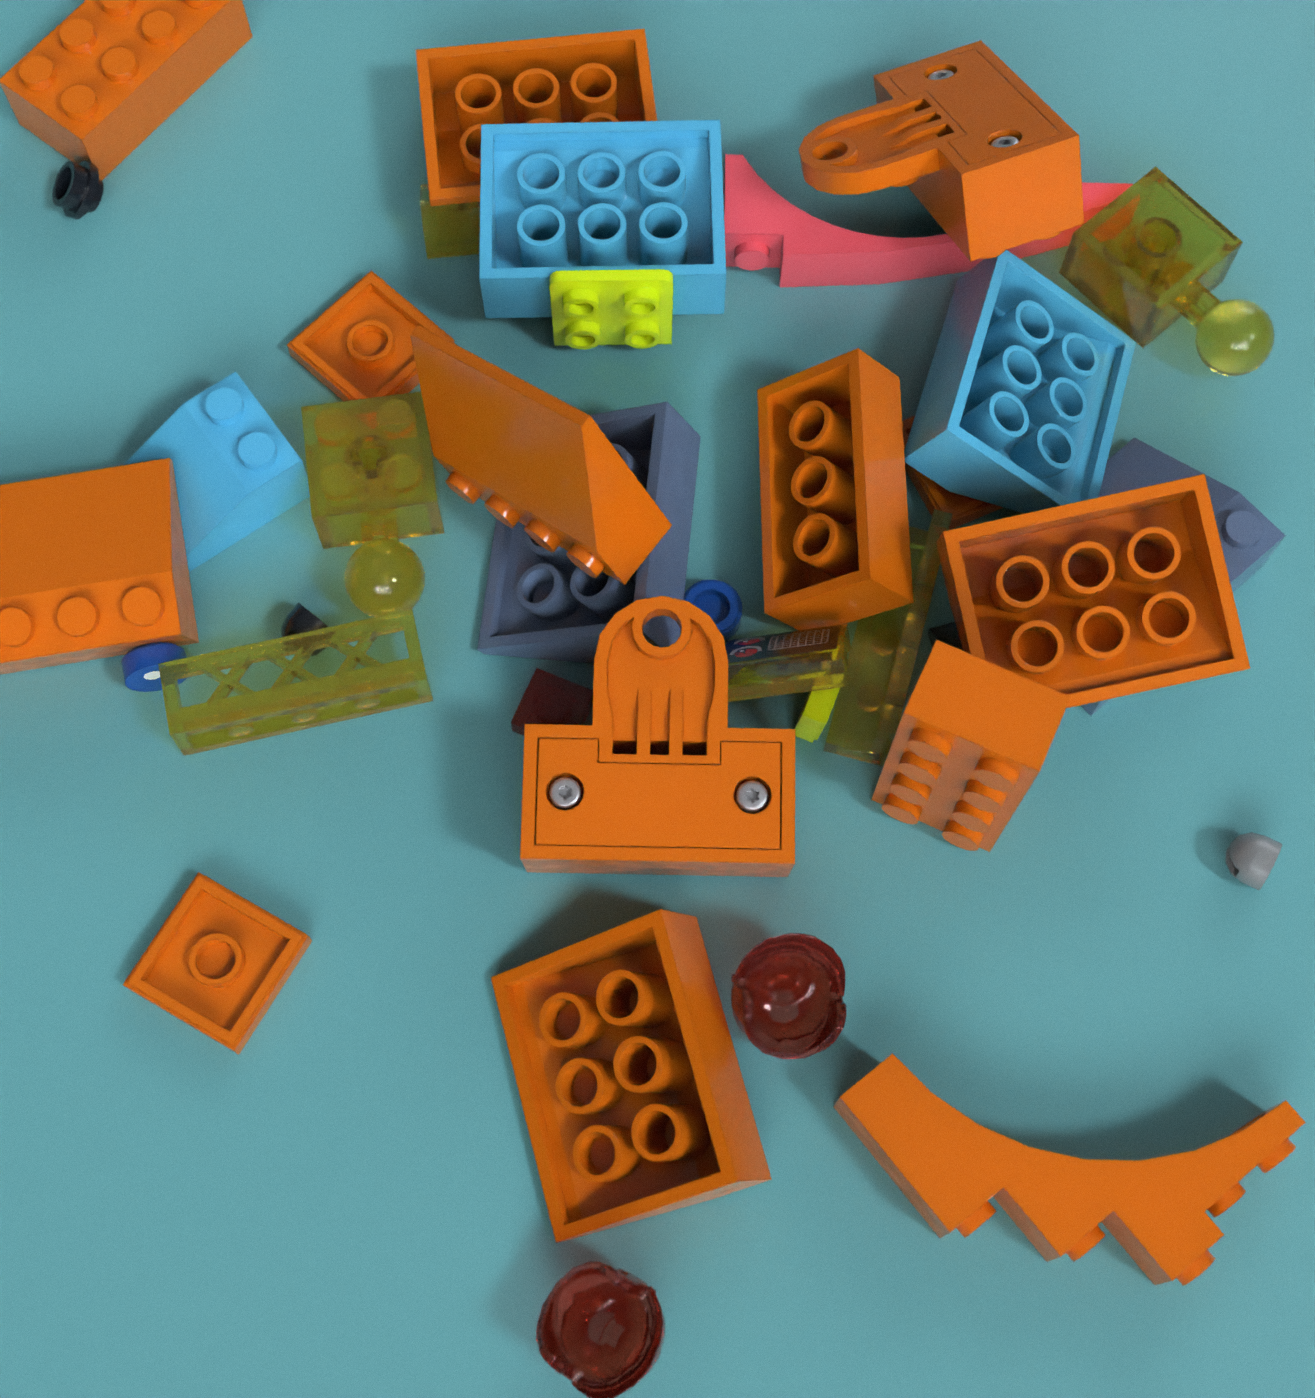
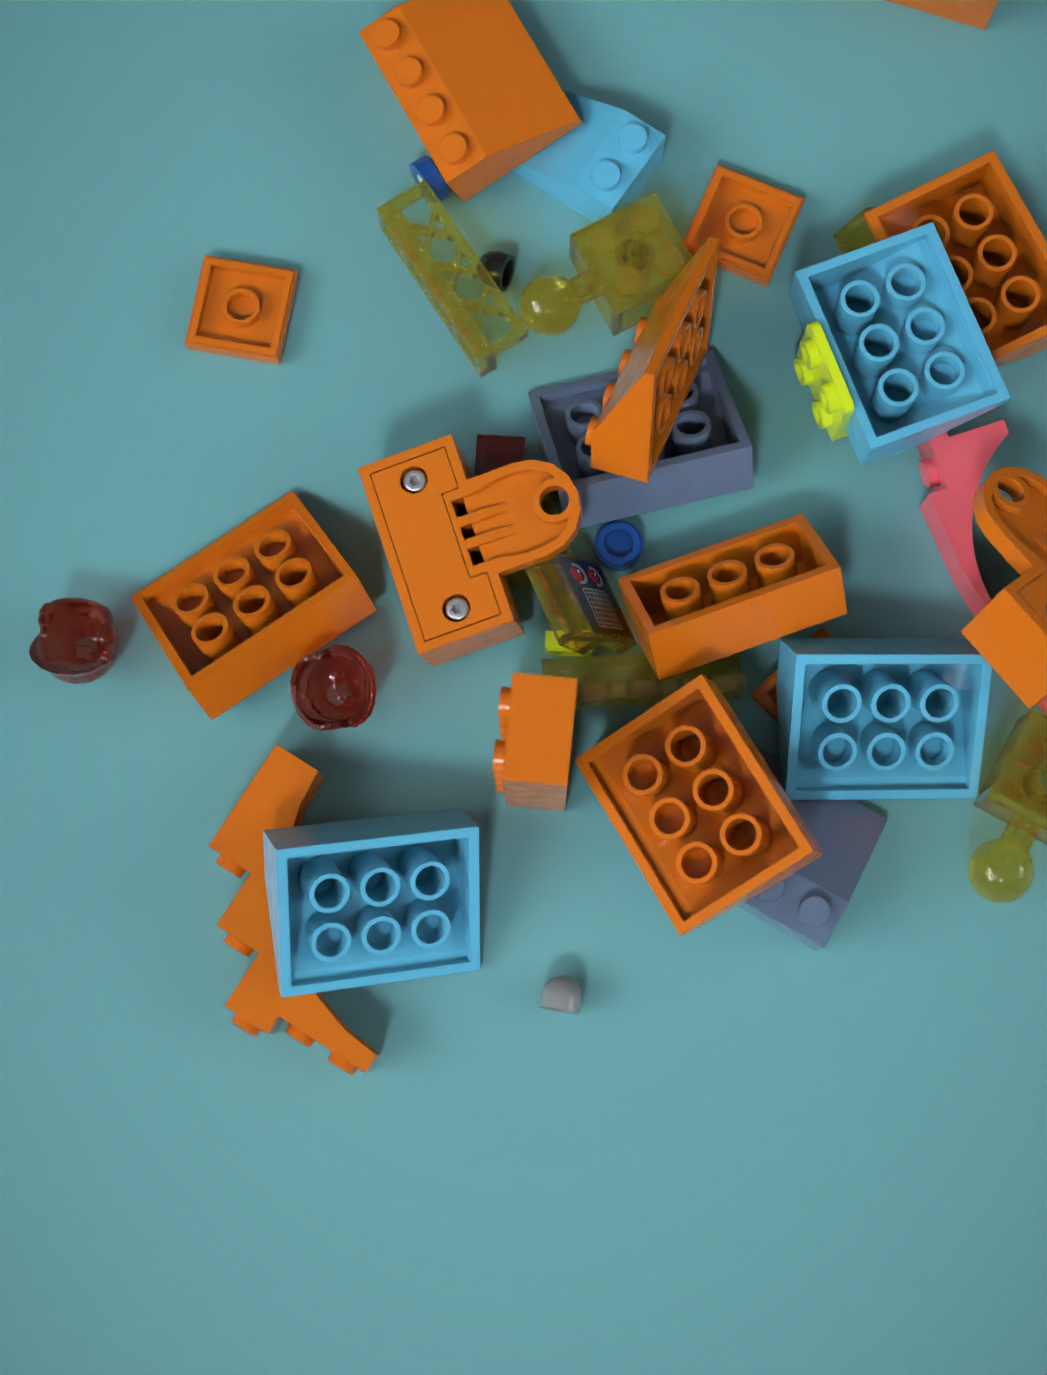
camera: 75 degrees right, 10 degrees up
none -> medium azure slope [263,808,480,998]

